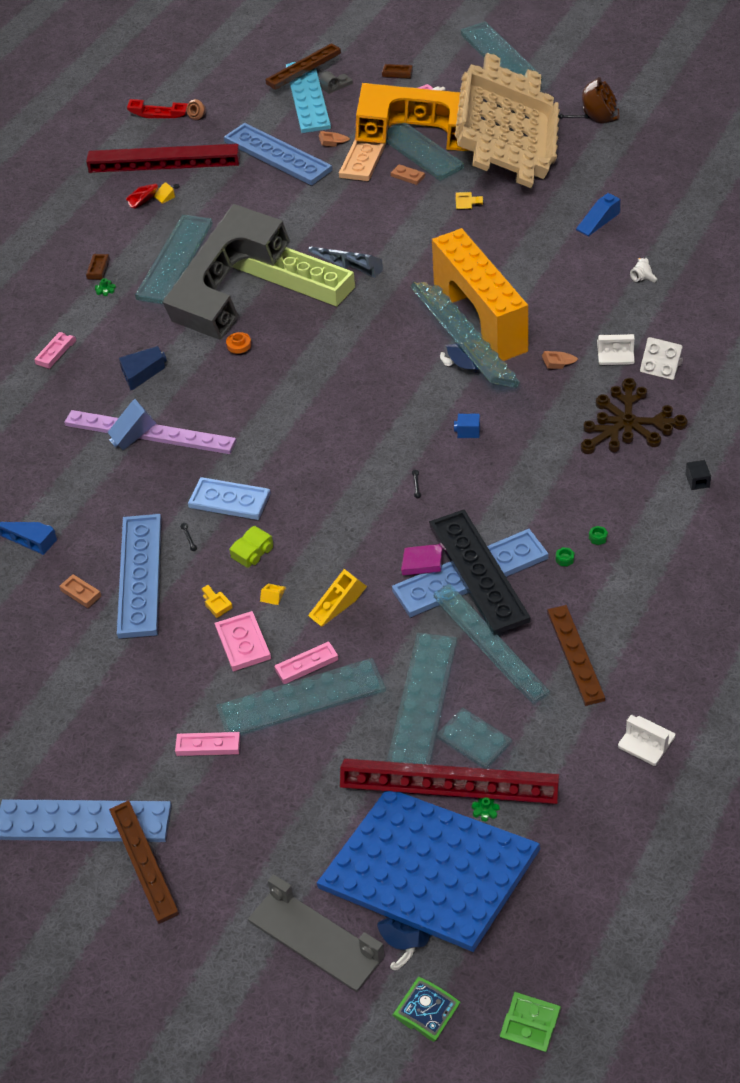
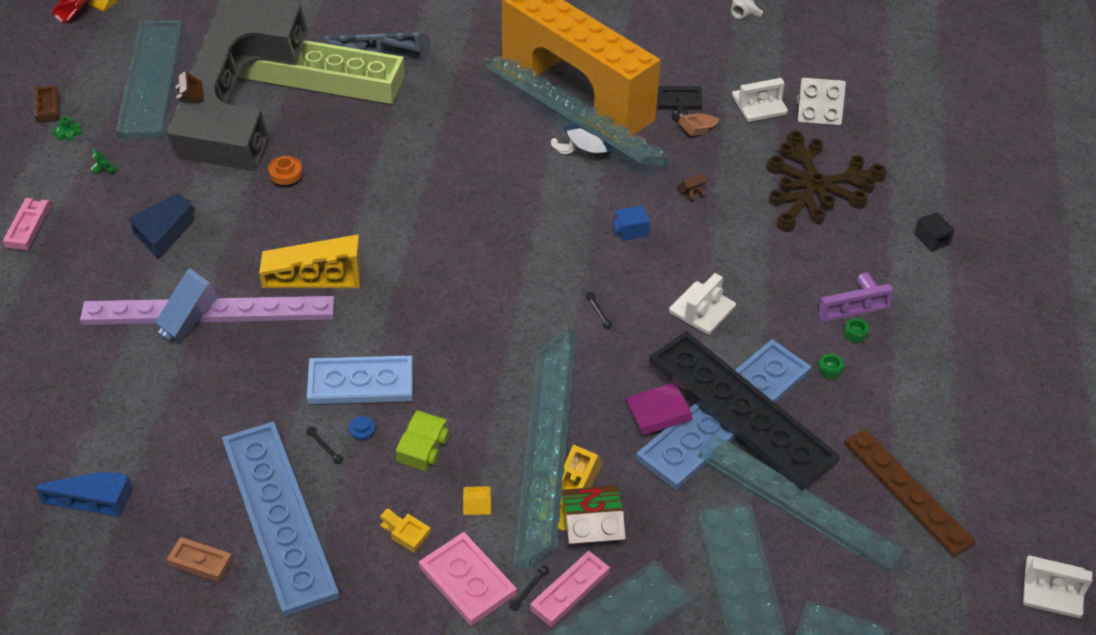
camera: 25 degrees left, 0 degrees up
none -> green plant [91,148,117,175]
none -> reddish brown tile [176,71,203,104]
none -> yellow wedge [259,234,362,288]
none -> blue plate [349,416,376,440]
none -> black hinge [509,565,549,611]
none -> clear light blue plate [513,327,576,569]
none -> slope [562,486,626,546]
none -> black plate [658,86,702,123]
none -> white bracket [669,273,736,335]
none -> reddish brown tile [676,173,707,202]
none -> medium lavender piece [819,272,893,322]

